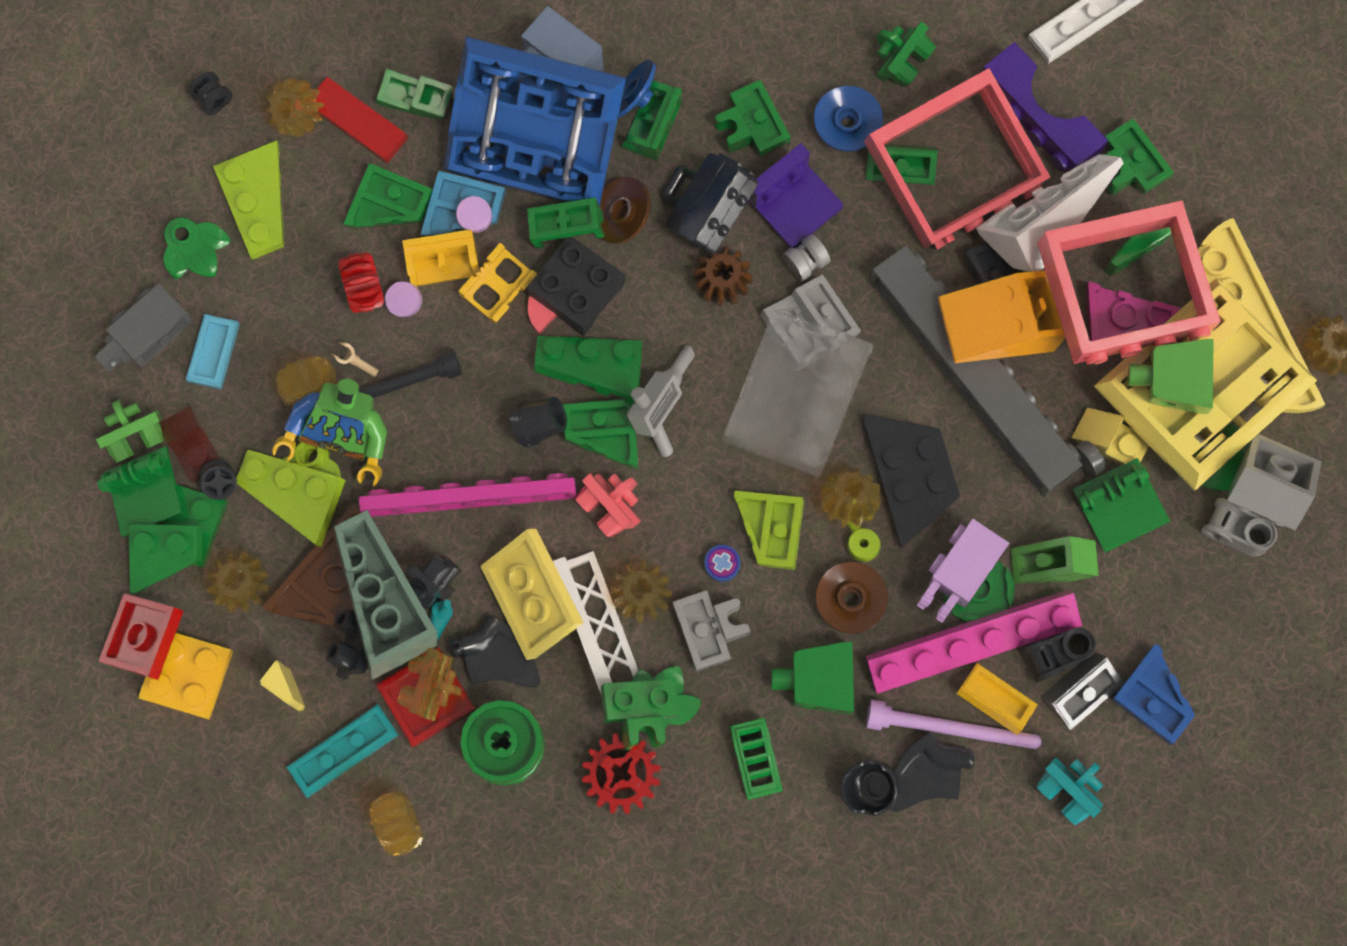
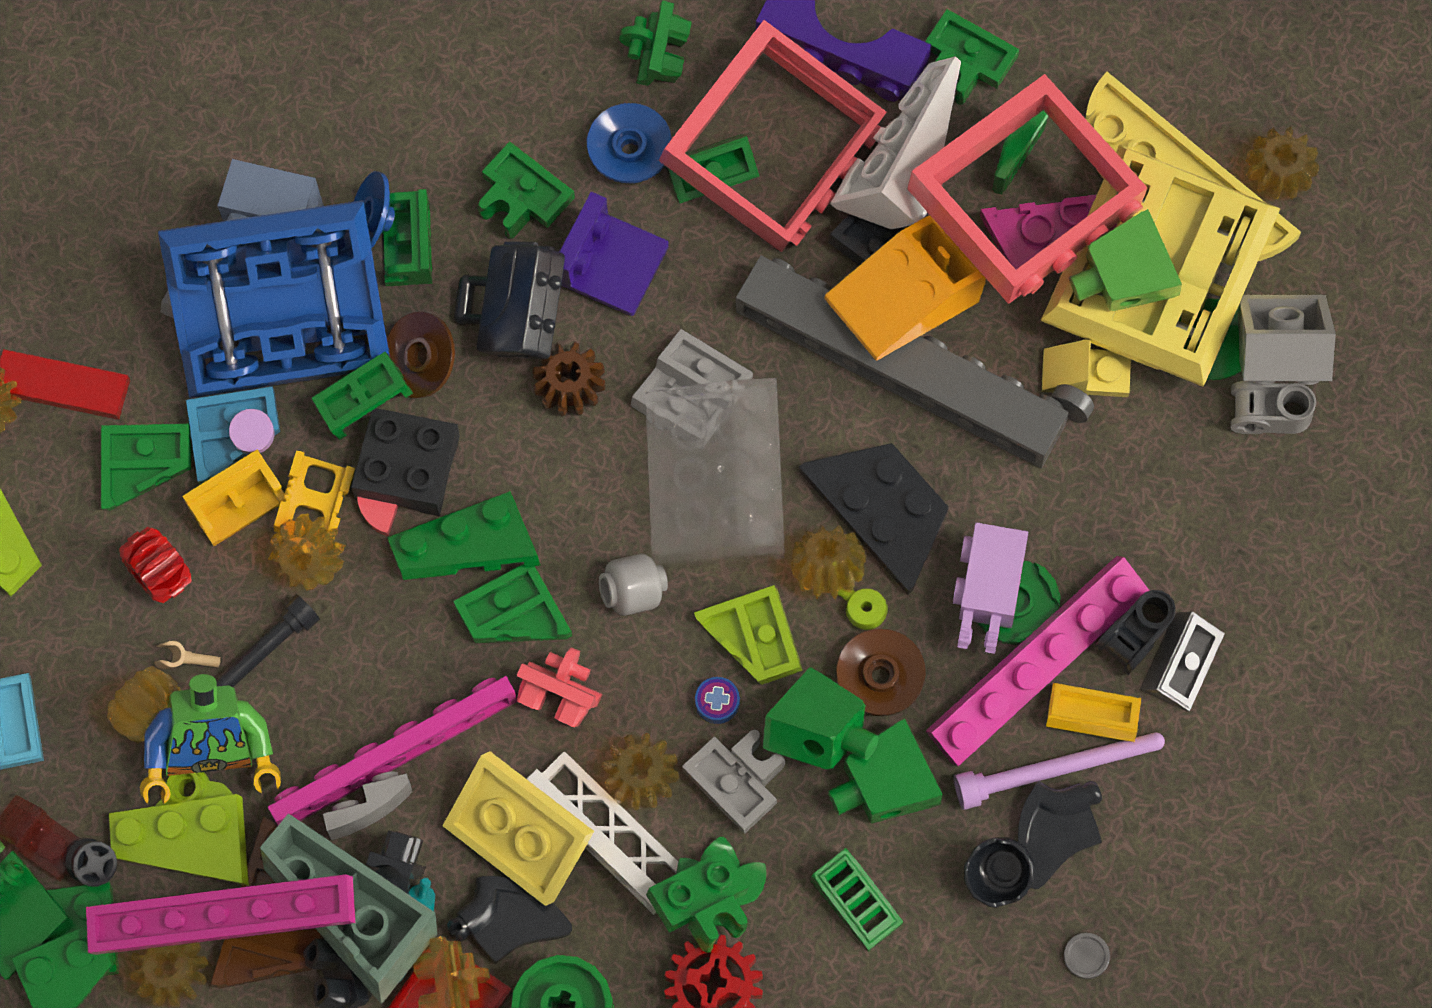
camera: 25 degrees left, 5 degrees down
green slope [375,69,453,119] -> none
lavender tile [385,282,422,317] -> none
black piece [509,397,567,448] -> none
light grey piece [627,345,695,457] -> none
light grey wheel [782,234,831,282] -> none
bright green slope [1011,536,1099,584] -> none
teal hips [1036,757,1104,825] -> none
green hinge [1072,458,1171,553] -> none
blue wing [1111,644,1195,746] -> none
none -> dark pink plate [86,874,356,955]
none -> clear yellow gear [268,513,346,591]
none -> light grey slope [323,771,413,840]
none -> light grey head [599,554,668,616]
none -> green torso [763,667,879,769]
none -> flat silver piece [1064,933,1110,979]

